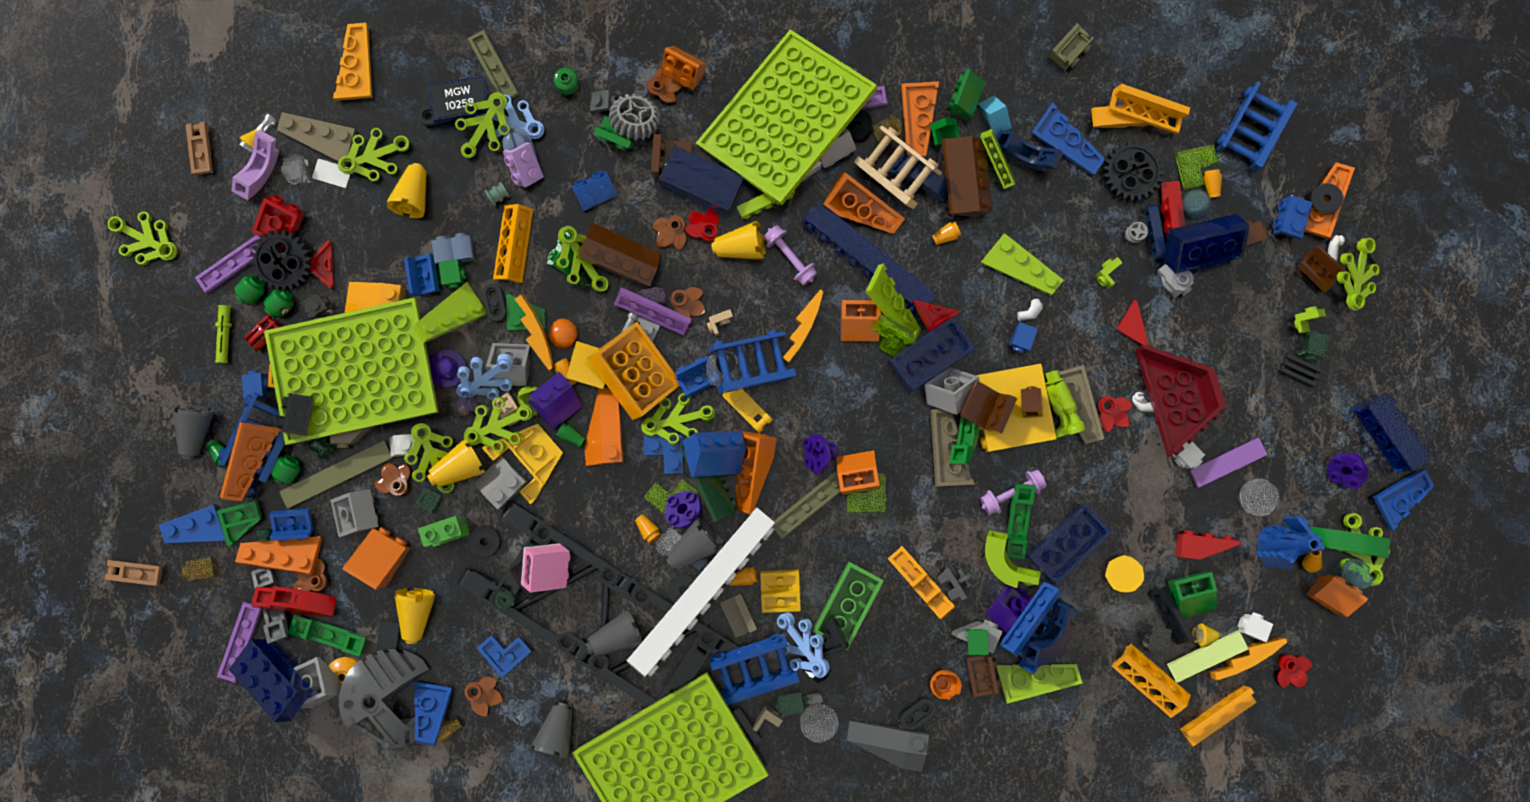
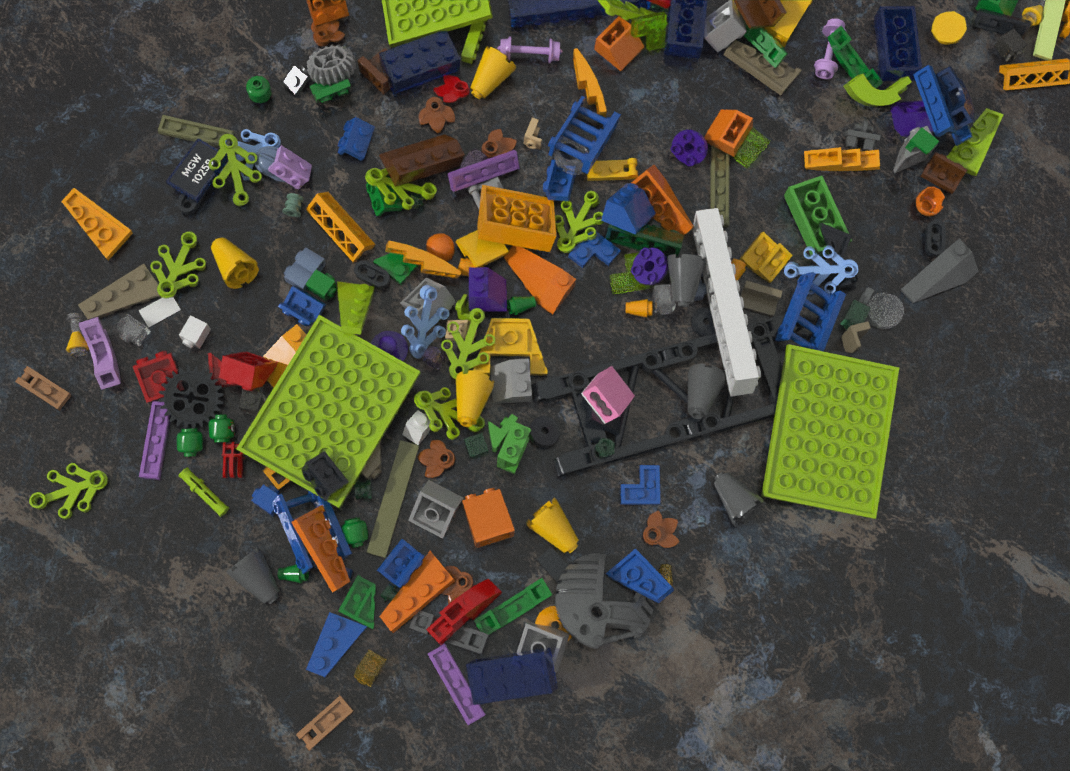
camera: 55 degrees left, 10 degrees down
none -> white brick [179,315,211,349]
none -> red slope [219,351,278,391]
none -> bright green slope [487,414,518,453]

